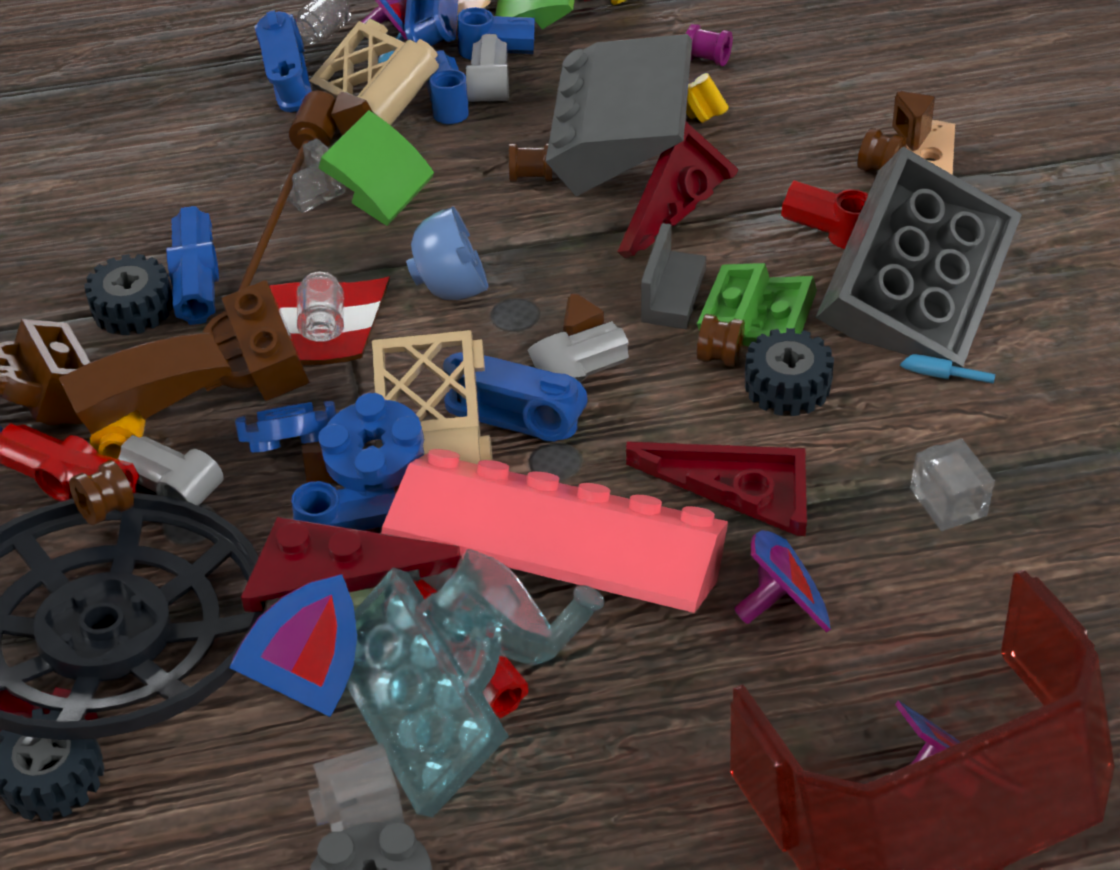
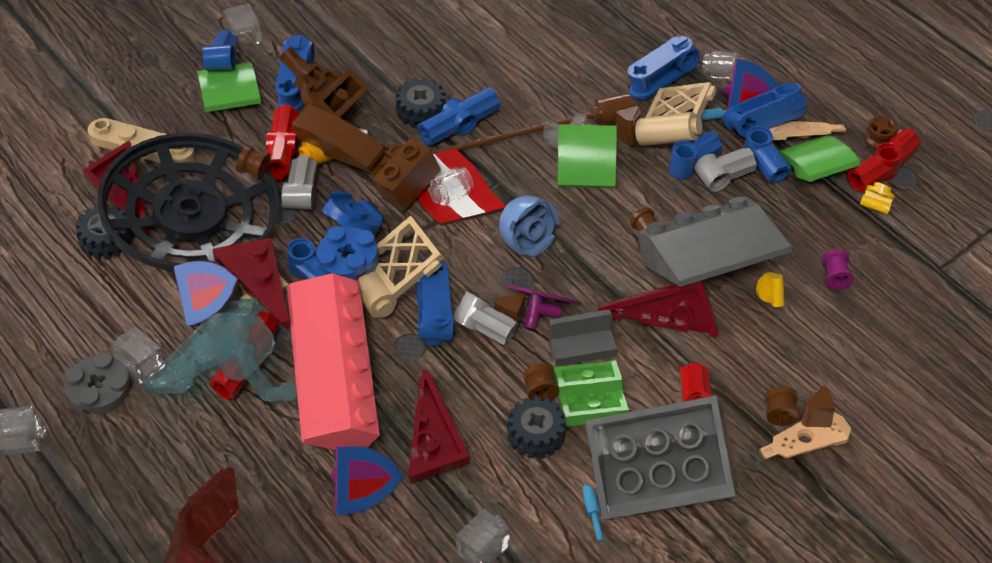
camera: 60 degrees right, 5 degrees up
none -> magenta shield [505,284,581,329]

